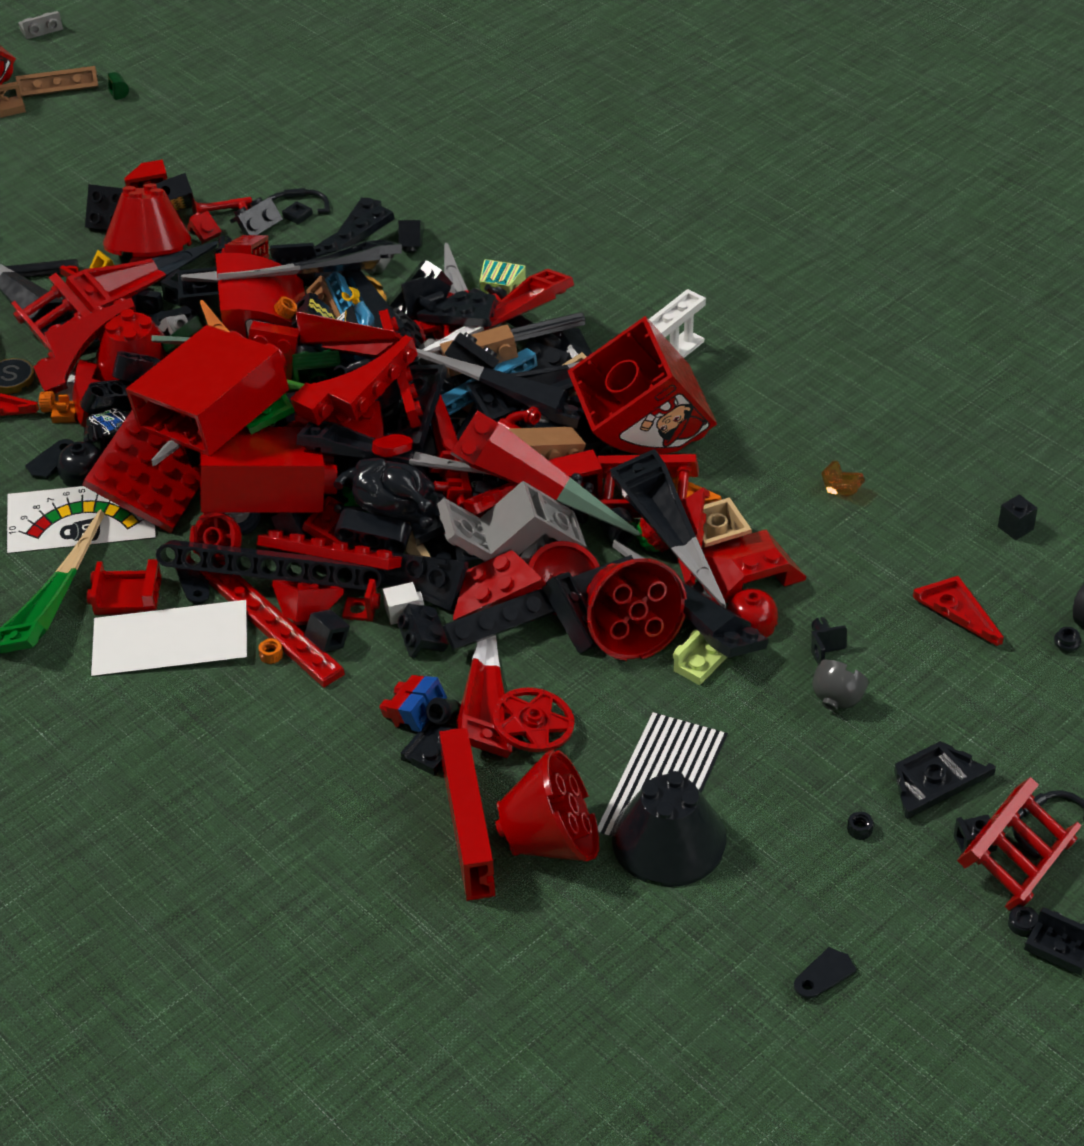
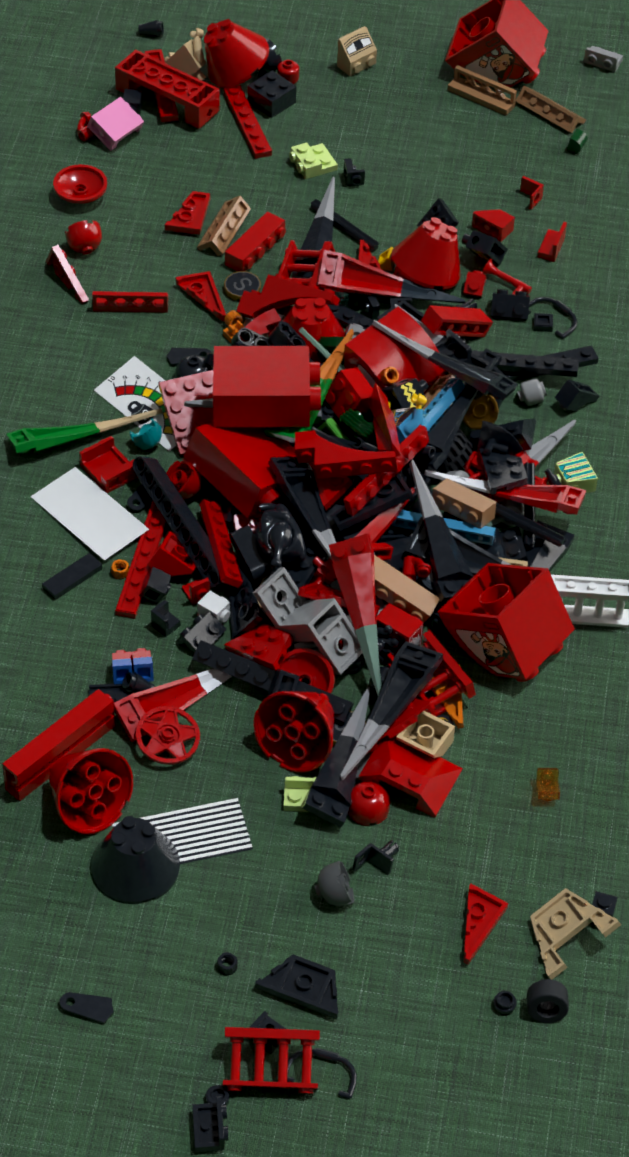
camera: 50 degrees right, 5 degrees up
red tile [371,434,413,457] -> none
black bracket [445,332,499,369] -> none
none -> black tile [42,553,103,600]
none -> teal hair [130,418,162,450]
none -> black panel [151,600,181,637]
none -> red bracket [520,176,544,210]
none -> tan wing [530,888,621,980]
none -> red panel [537,222,567,262]

